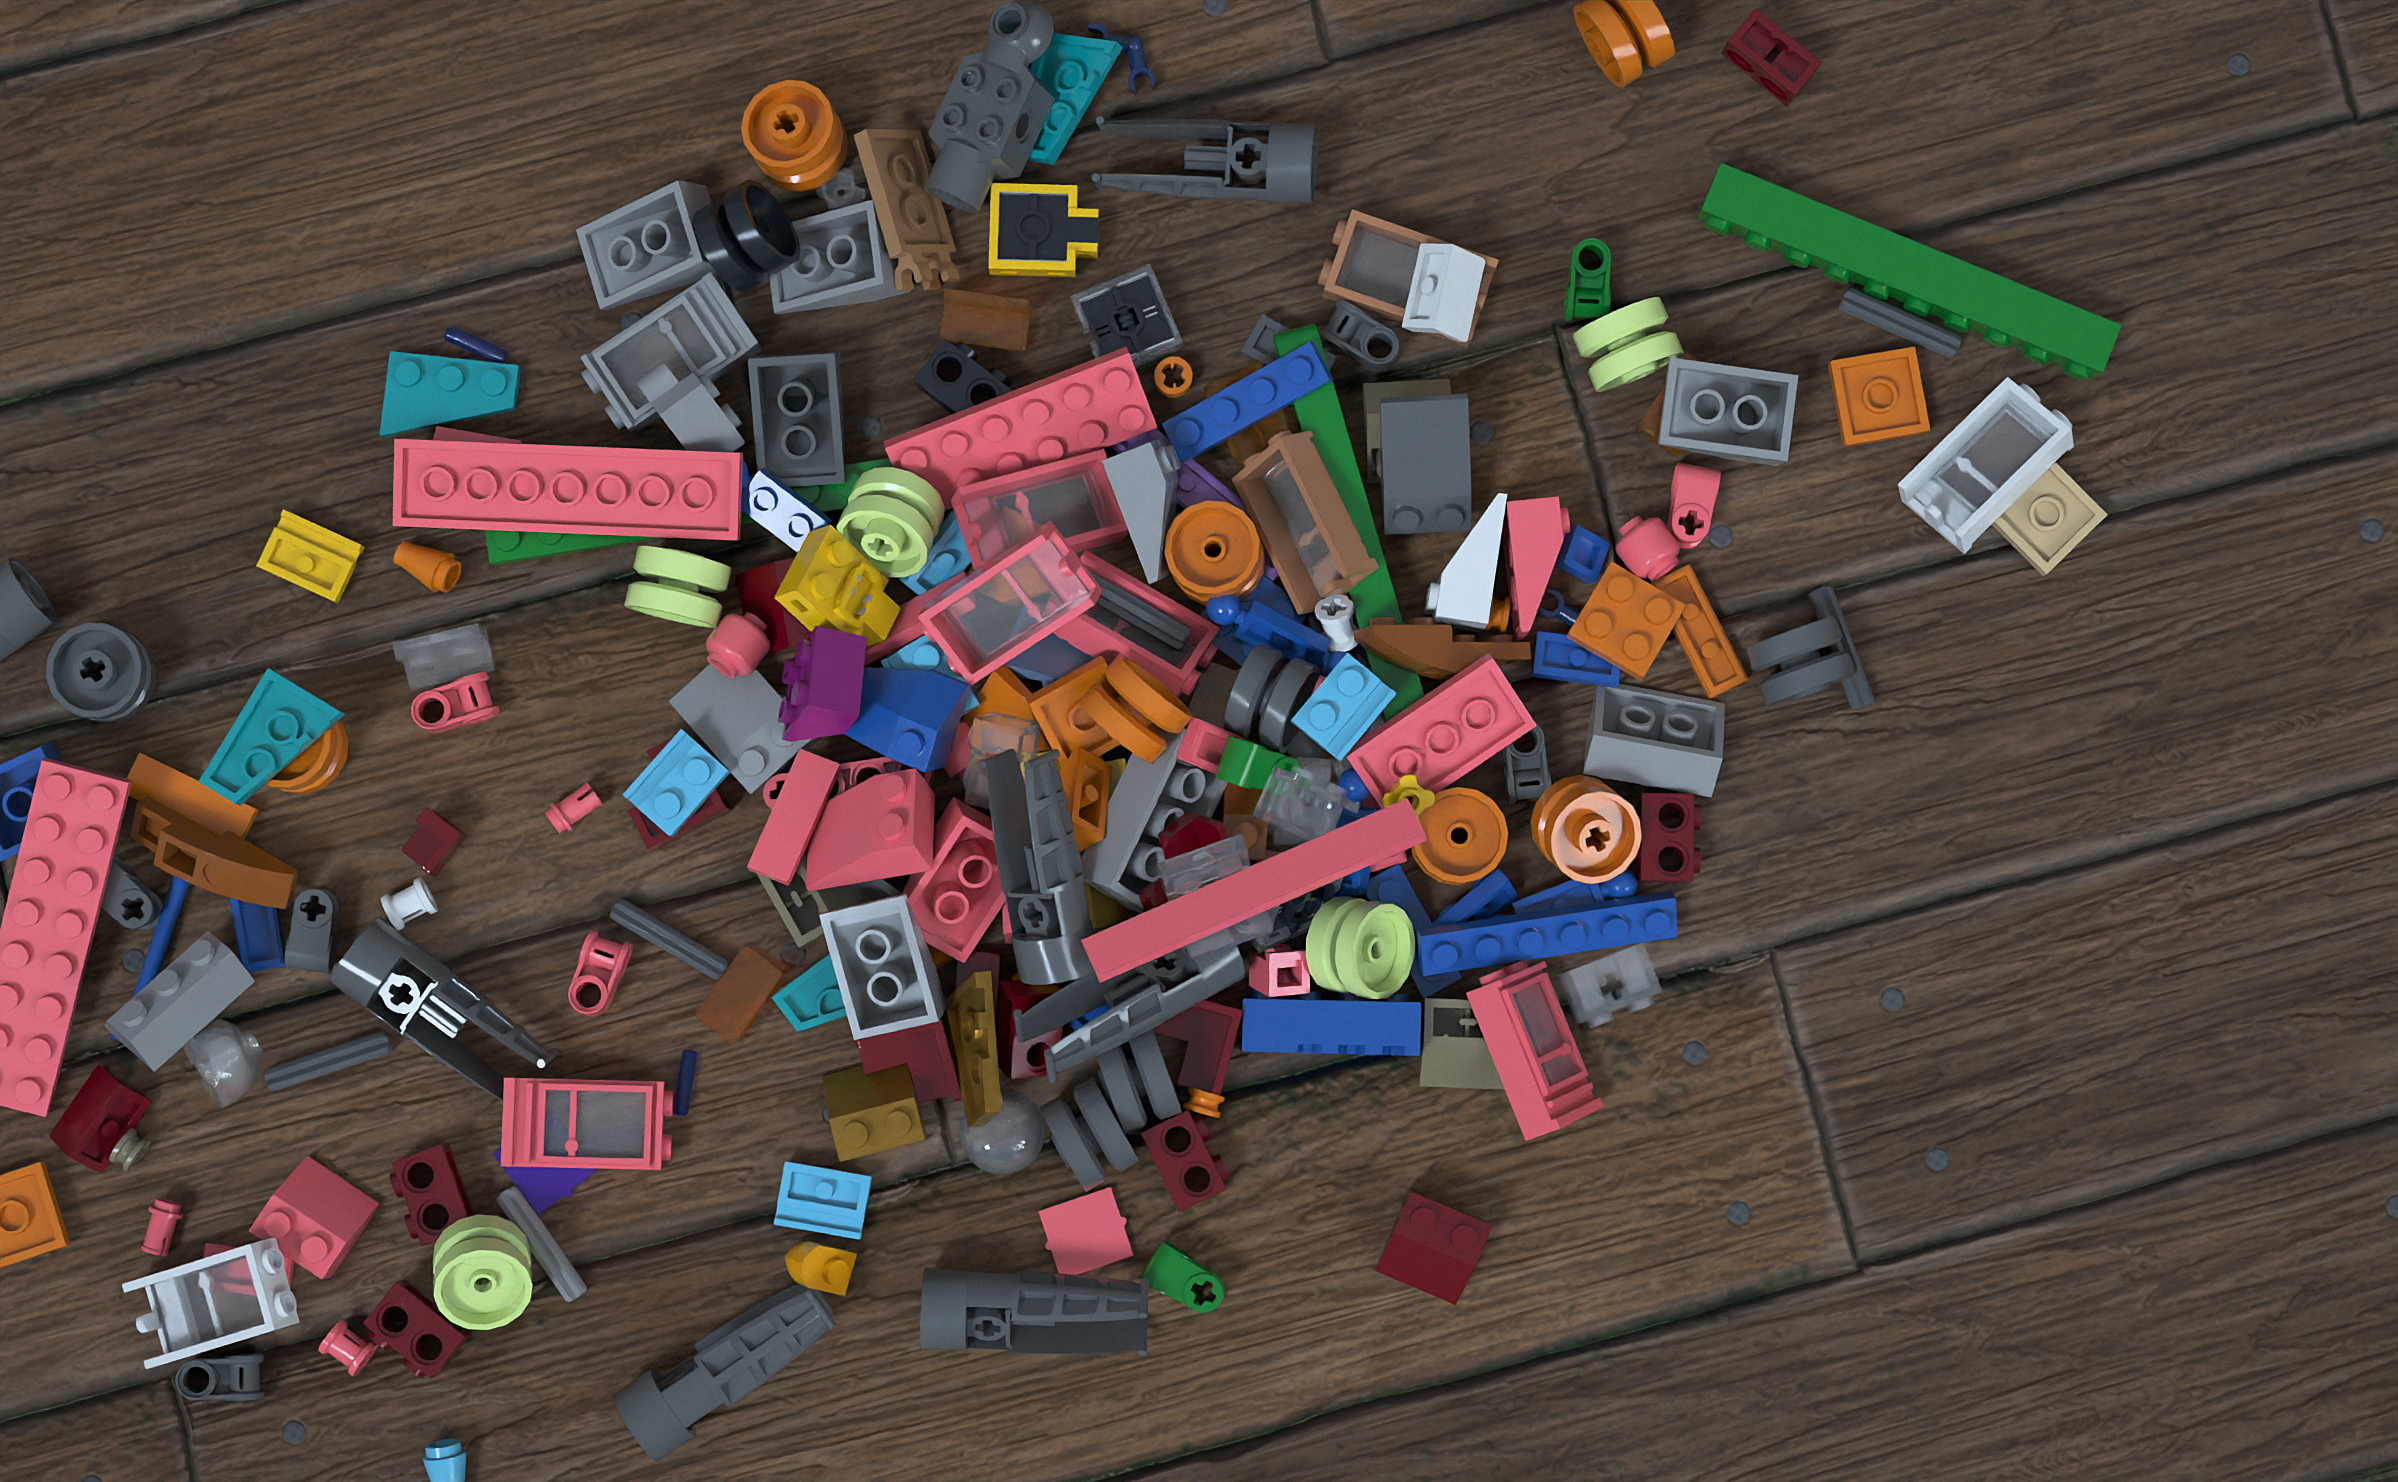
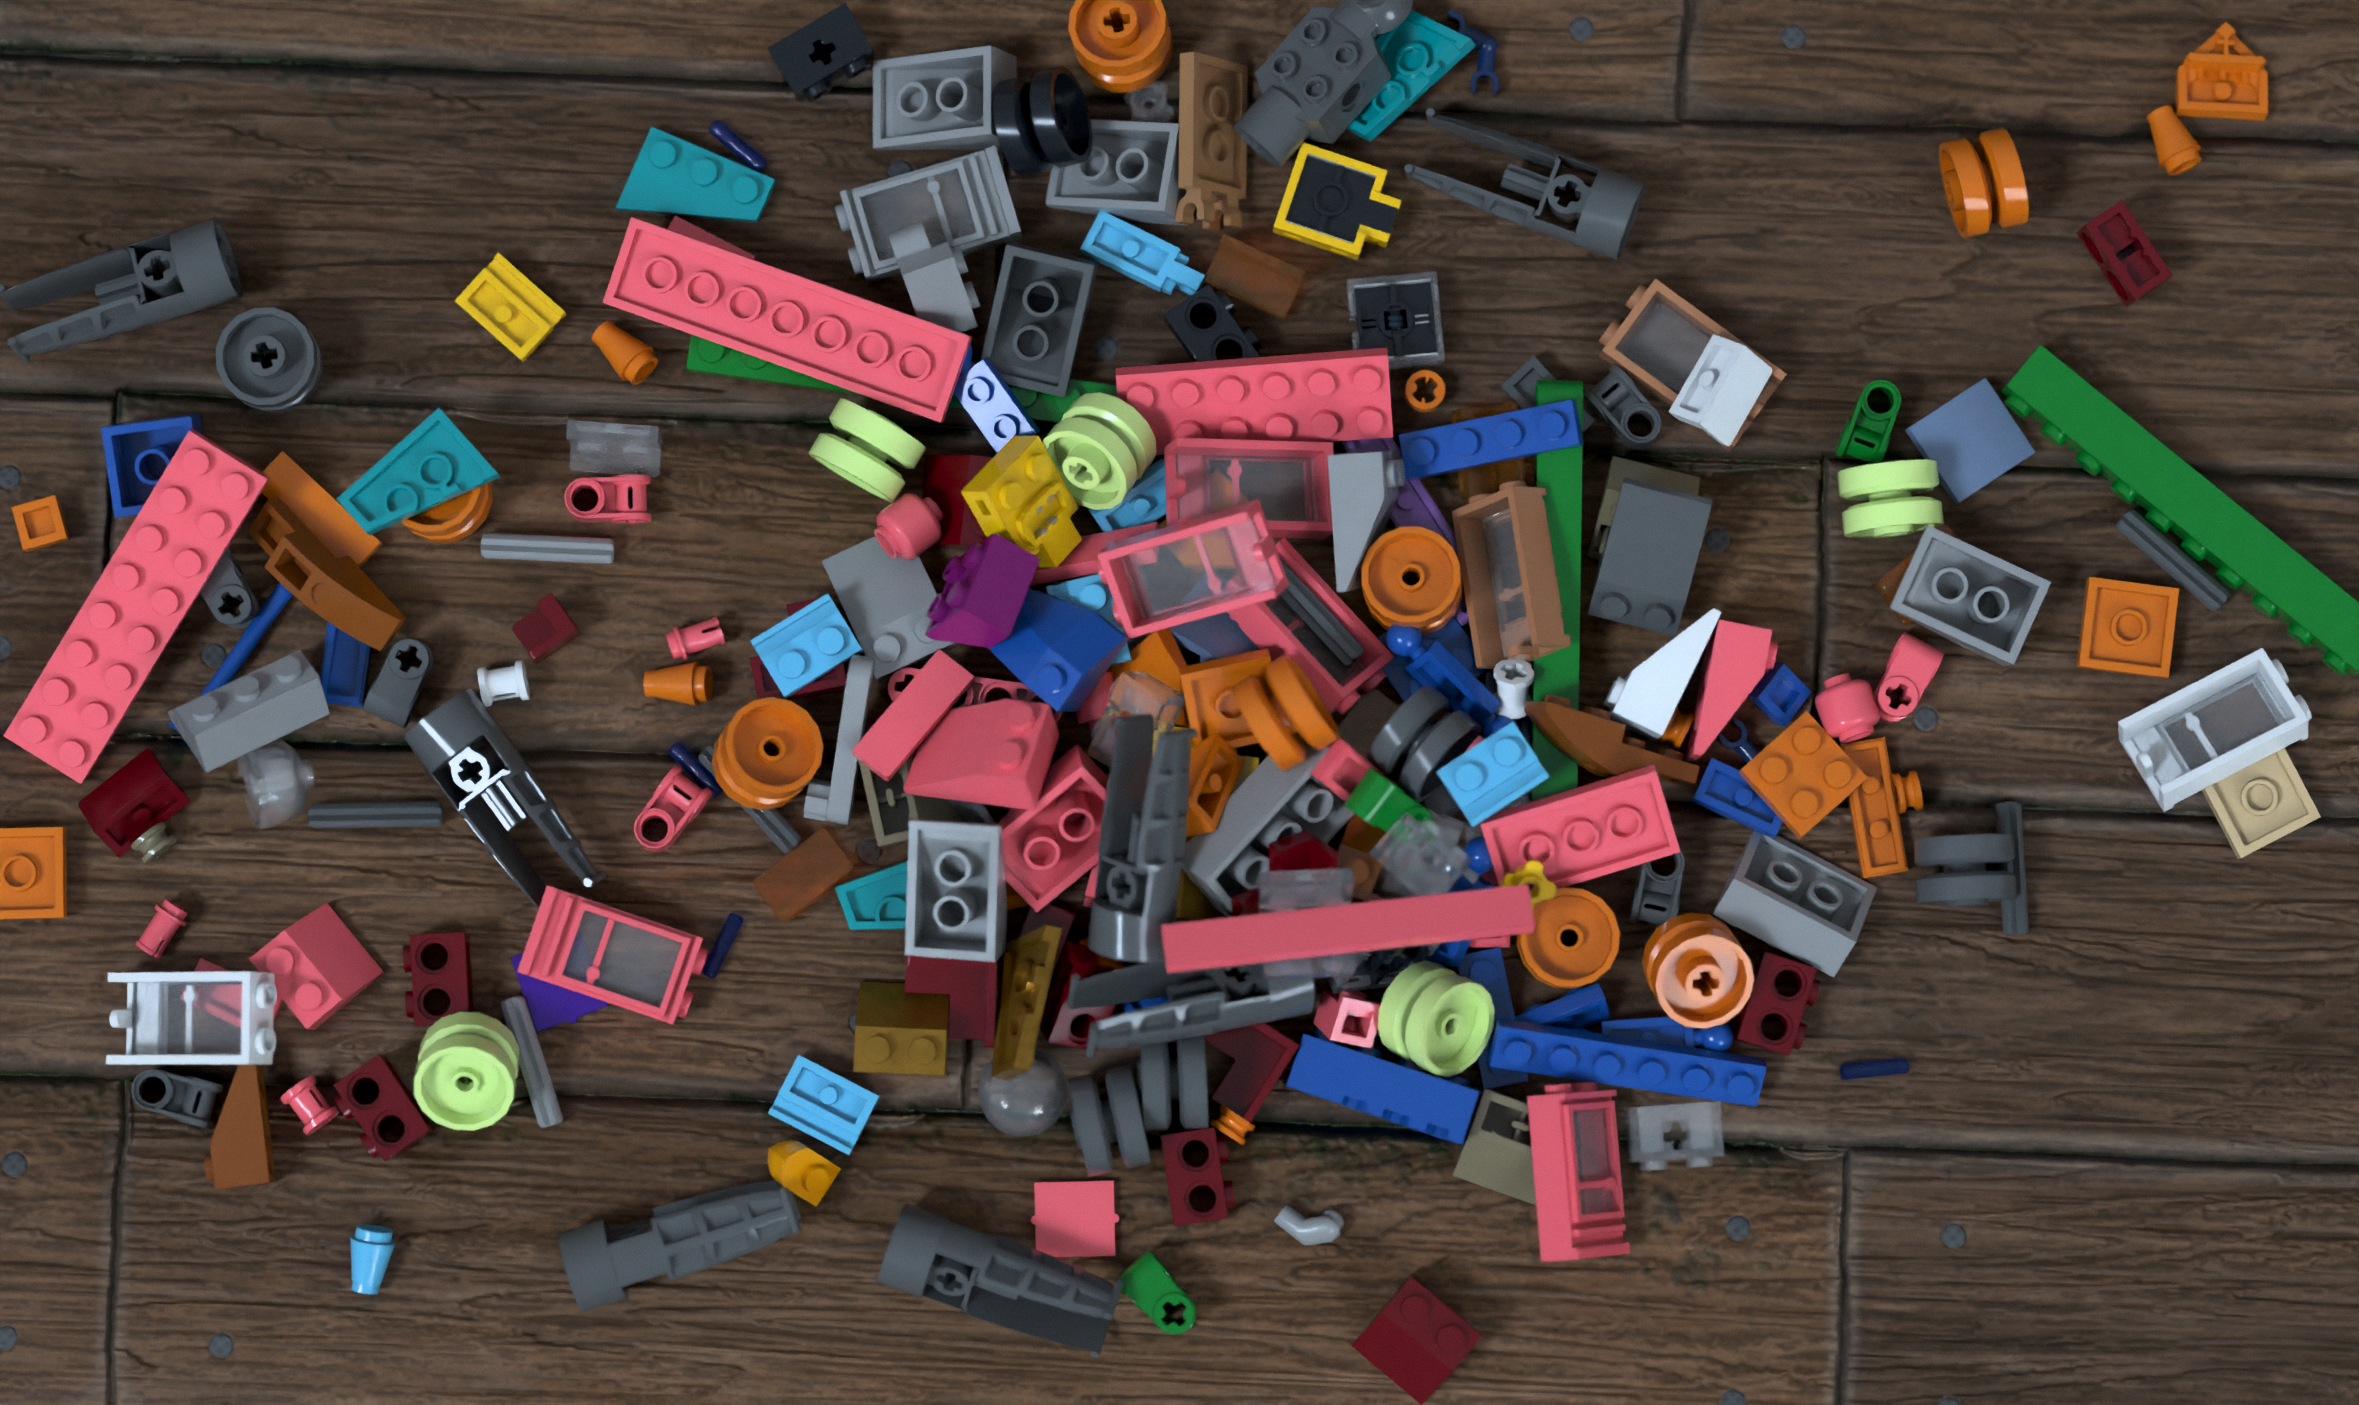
camera: 20 degrees right, 0 degrees up
none -> dark orange slope [204,1065,277,1190]
none -> light grey axle [480,533,615,564]
none -> orange cone [643,661,713,706]
none -> clear blue piece [668,742,724,798]
none -> orange wheel [712,697,823,811]
none -> black brick [768,3,875,102]
none -> light grey beam [804,654,875,825]
none -> medium azure hinge [1080,211,1205,296]
none -> light grey arm [1273,1204,1344,1245]
none -> clear blue piece [1839,1057,1909,1080]
none -> orange bush [1892,770,1923,814]
none -> sand blue slope [1905,378,2036,505]

